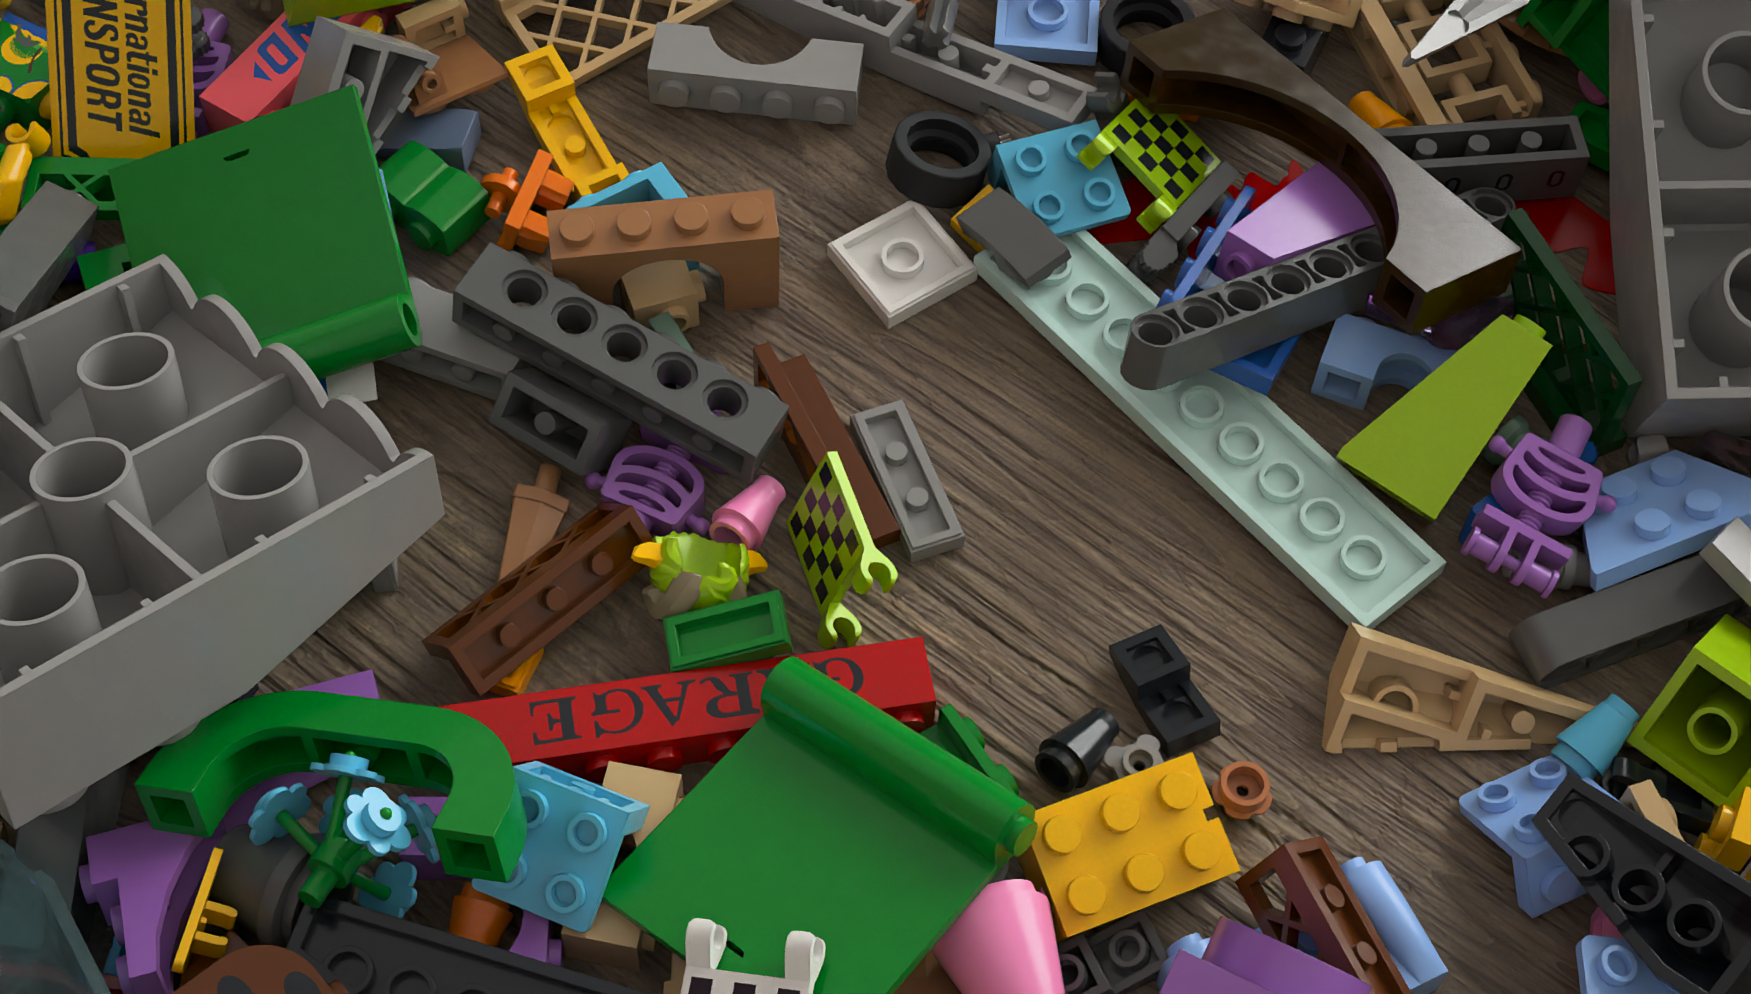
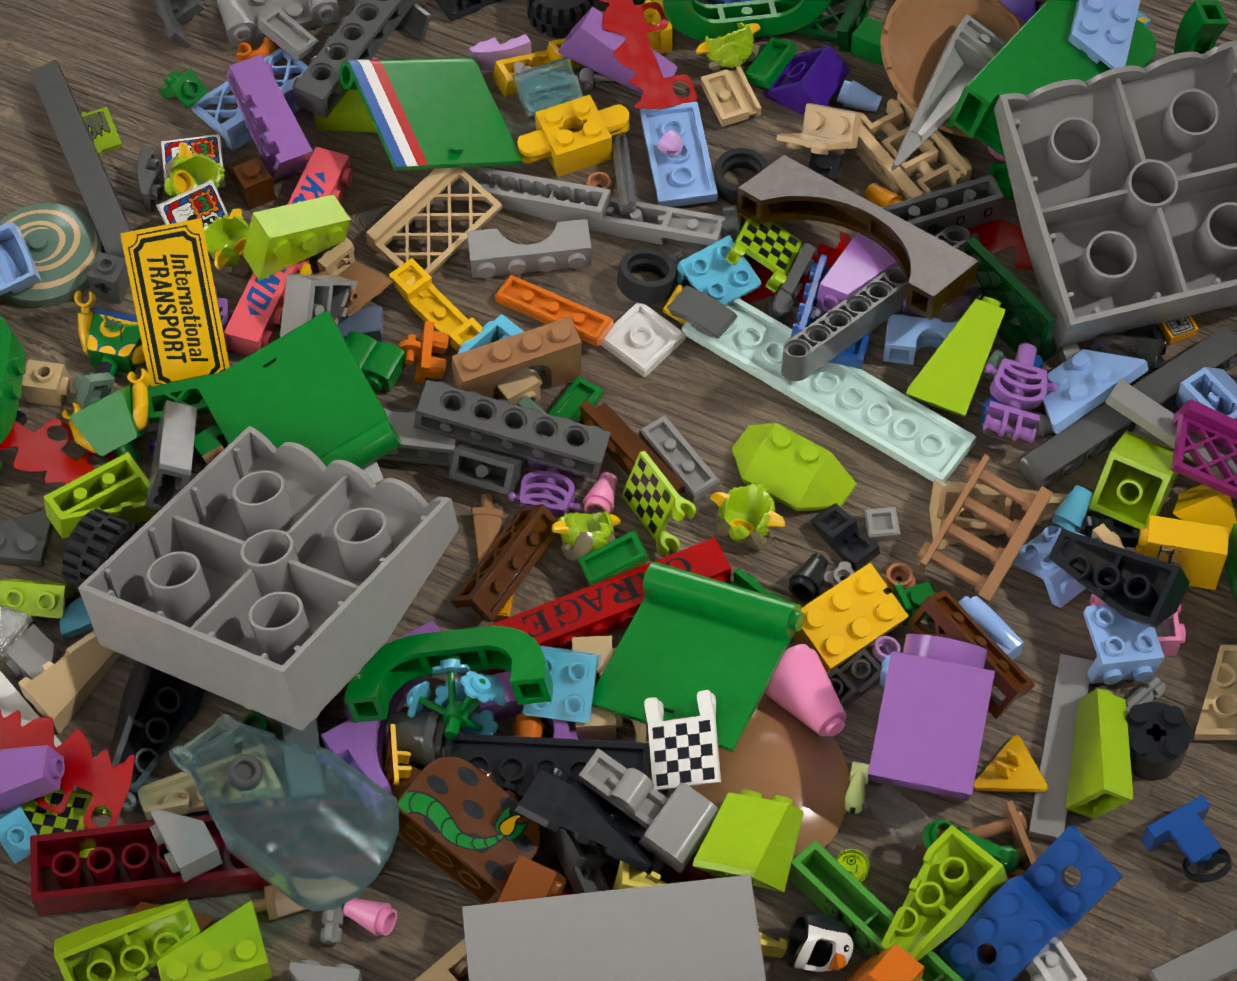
camera: 10 degrees left, 0 degrees up
none -> orange tile [494,275,614,347]
none -> green tile [548,376,604,424]
none -> lime hair [710,482,785,551]
none -> lime wedge [732,423,857,511]
none -> light grey tile [863,507,901,542]
none -> lavender hinge [872,636,901,664]
none -> green bracket [893,581,935,626]
none -> medium nougat fence [917,454,1053,605]

